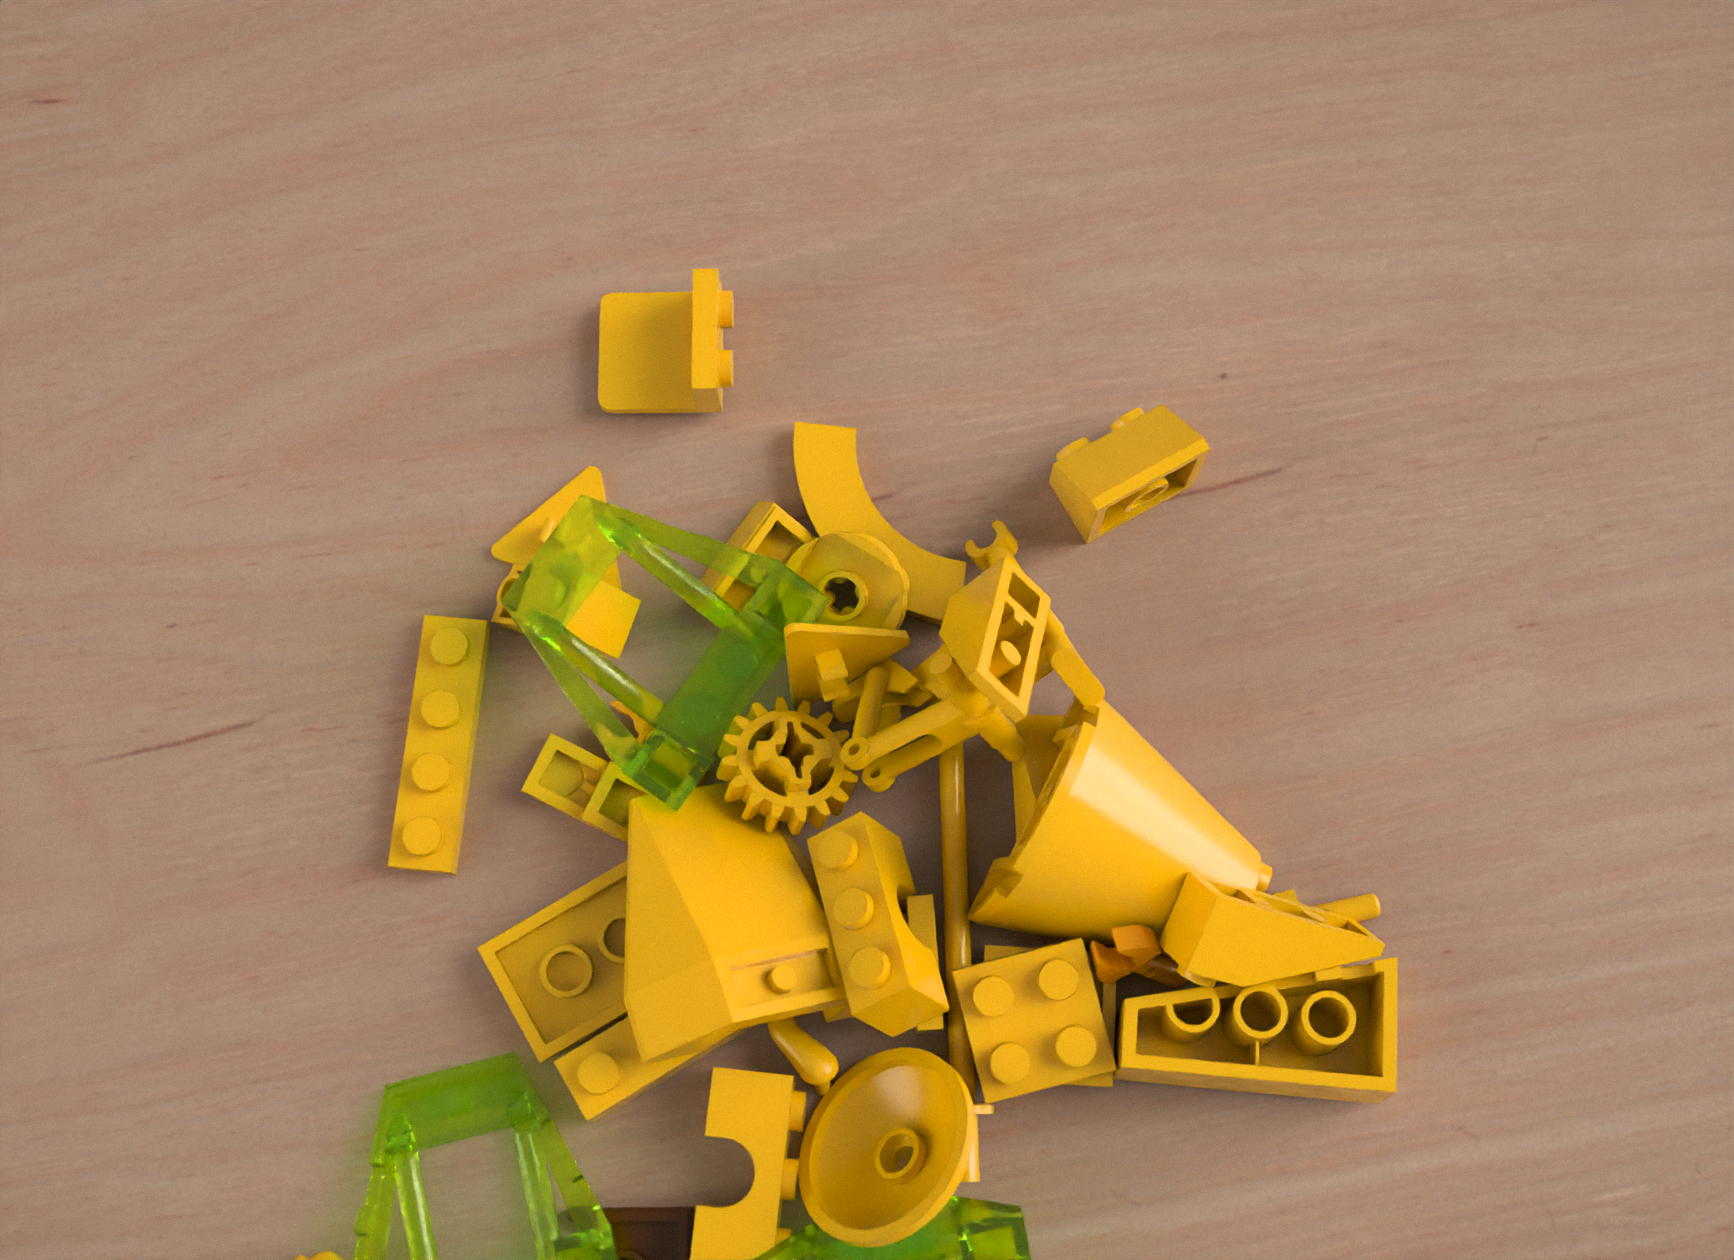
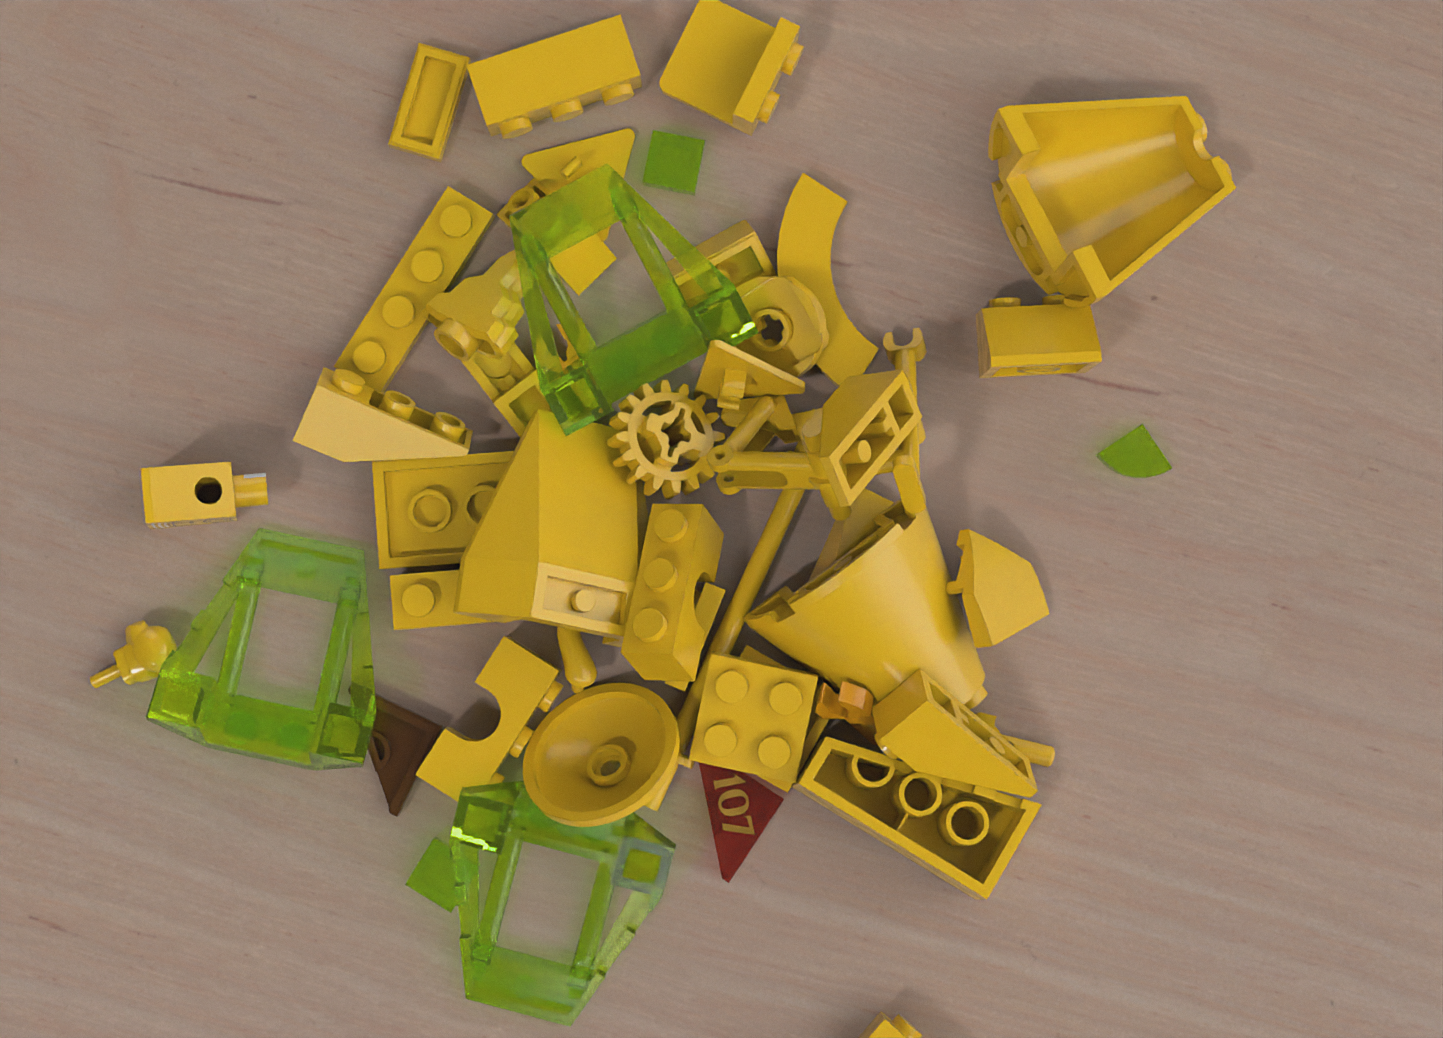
camera: 15 degrees right, 10 degrees up
none -> yellow torso [140,462,268,530]
none -> yellow slope [293,367,473,462]
none -> yellow tile [388,43,472,162]
none -> yellow rock [421,248,539,361]
none -> yellow brick [466,14,642,139]
none -> clear neon green tile [642,130,705,196]
none -> clear red tile [699,763,784,883]
none -> yellow slope [945,529,1050,648]
none -> yellow cone [988,96,1236,308]
none -> clear neon green tile [1096,424,1172,478]

